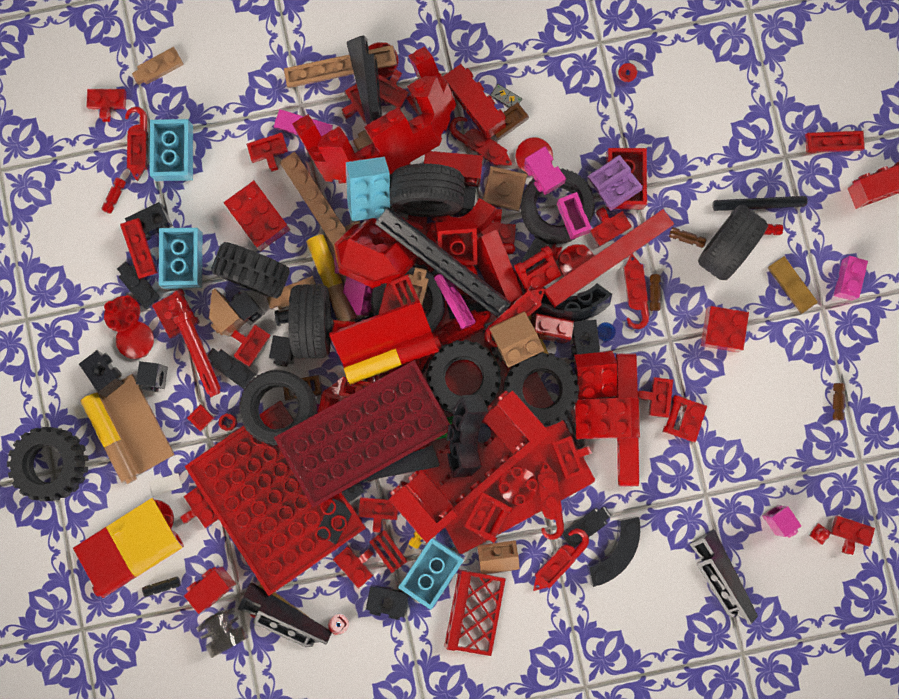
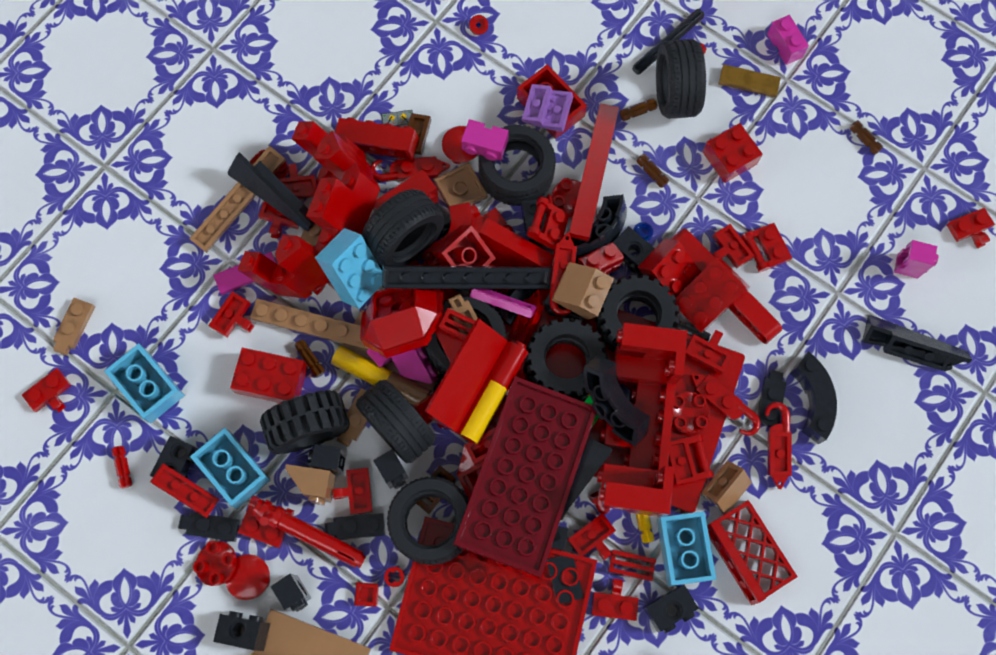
camera: 50 degrees left, 10 degrees down
red plate [125,107,148,181] -> none
black bush [274,309,289,326] -> none
dark pink brick [557,192,592,240] -> none
red plate [590,207,632,247] -> none
red plate [623,254,649,330] -> none
red piece [809,523,831,545] -> none
none -> reddish brown axle [294,339,325,377]

